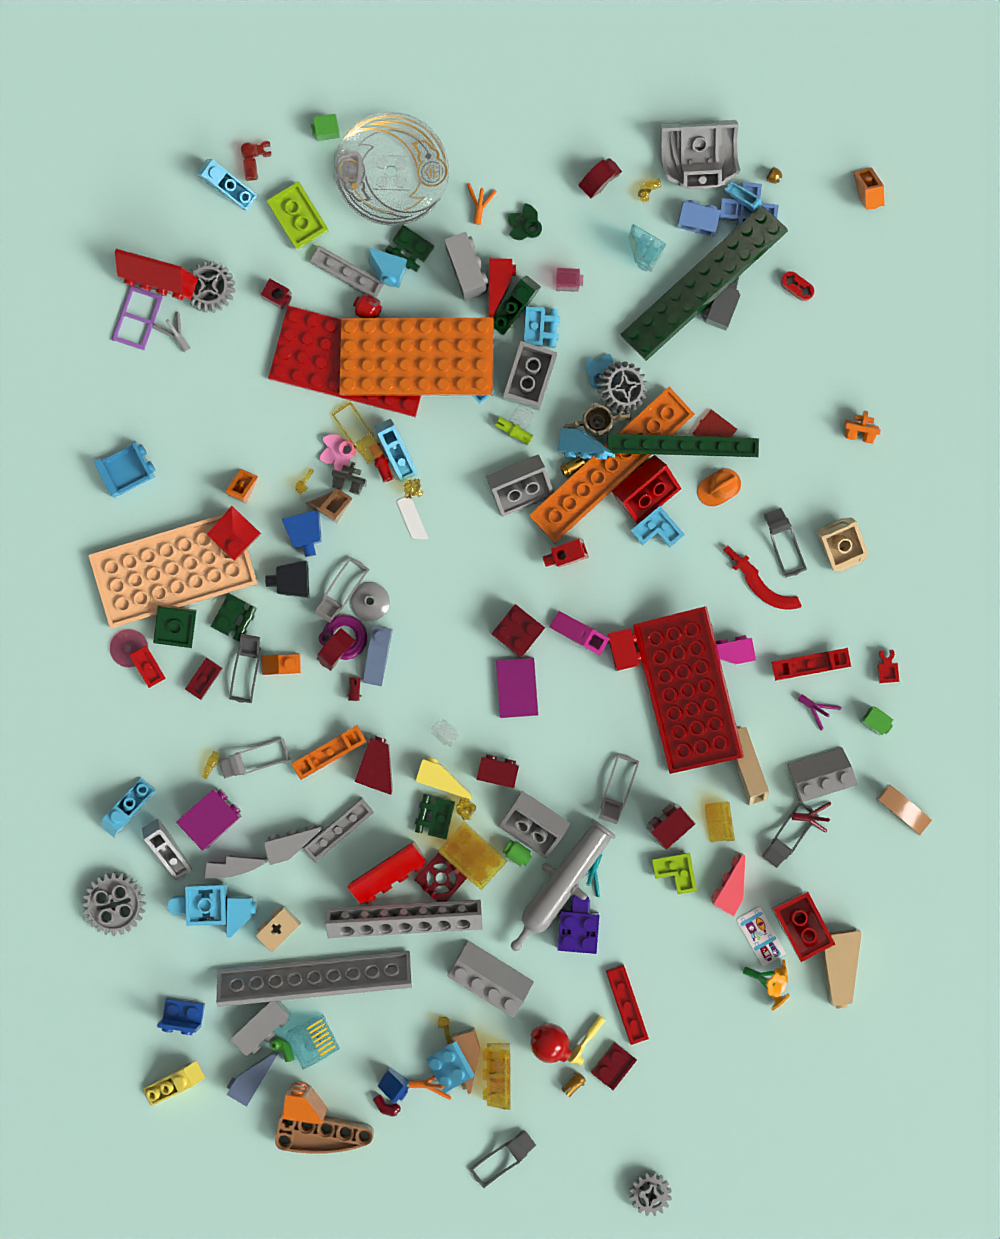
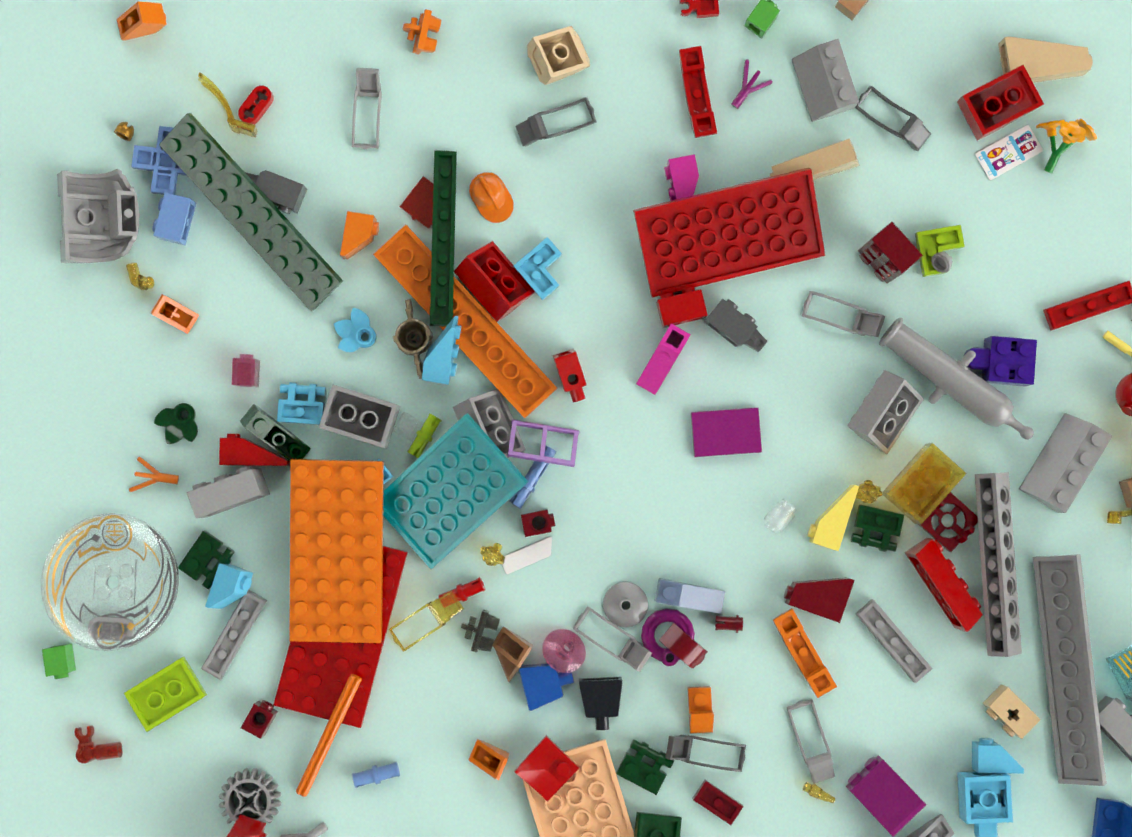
camera: 90 degrees left, 0 degrees up
medium azure slope [196,159,257,211] -> none
light grey slope [205,855,267,879] -> none
light grey slope [264,824,323,865] -> none
clear yellow hand [295,468,314,495] -> none
bright pink plate [320,434,356,472] -> none
red head [353,293,383,318] -> none
medium azure slope [374,419,418,482] -> none
dark red brick [476,754,519,788] -> none
dark red brick [491,604,545,658] -> none
bright green brick [503,840,532,867] -> none
pearl gold pin [560,455,585,477] -> none
dark red brick [578,158,622,199] -> none
teal plant [585,854,602,897] -> none
light grey gear [597,361,648,413] -> none
clear light blue slope [629,224,666,272] -> none
clear yellow panel [705,801,735,842] -> none
coral slope [711,853,745,916] -> none
red sword [723,545,802,610] -> none
medium azure piece [725,181,762,212] -> none
dark red plant [792,802,832,833] -> none
none -> orange slope [151,294,199,334]
none -> clear yellow piece [198,72,258,137]
none -> orange axle [296,674,362,797]
none -> orange slope [340,211,379,259]
none -> light grey piece [352,68,382,149]
none -> medium blue pin [352,762,400,788]
none -> teal plate [383,413,528,569]
none -> medium lavender window [507,420,580,467]
none -> medium blue pin [509,445,557,509]
none -> dark red brick [521,509,555,537]
none -> clear pink dish [542,629,586,673]
none -> dark grey hinge [704,299,767,352]
none -> light grey piece [931,252,953,273]

